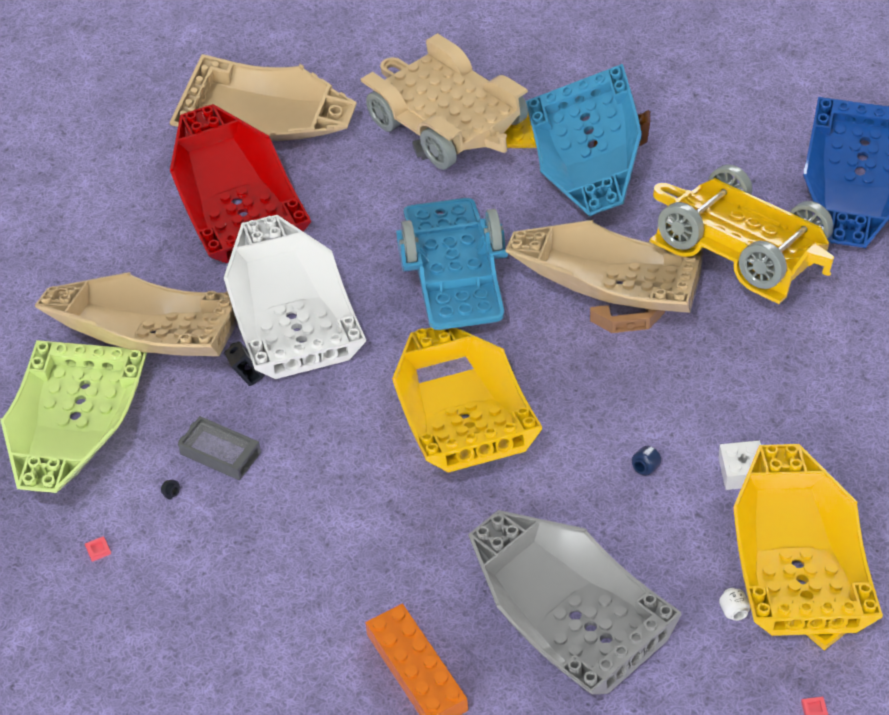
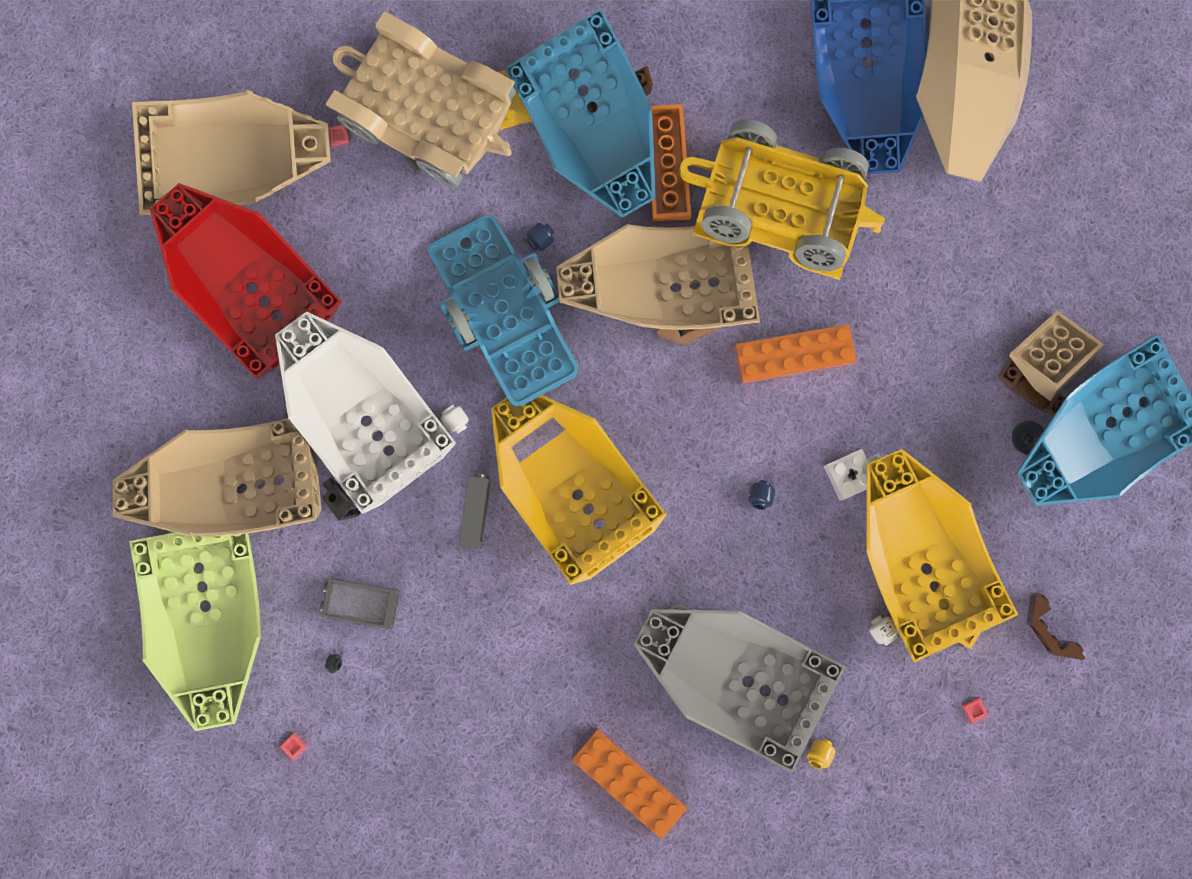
camera: 25 degrees left, 35 degrees up
none -> coral tile [328,125,350,147]
none -> white head [440,405,469,434]
none -> dark grey window [459,473,491,549]
none -> dark blue head [526,223,554,251]
none -> orange brick [651,104,691,224]
none -> orange brick [734,324,857,384]
none -> yellow head [806,739,836,770]

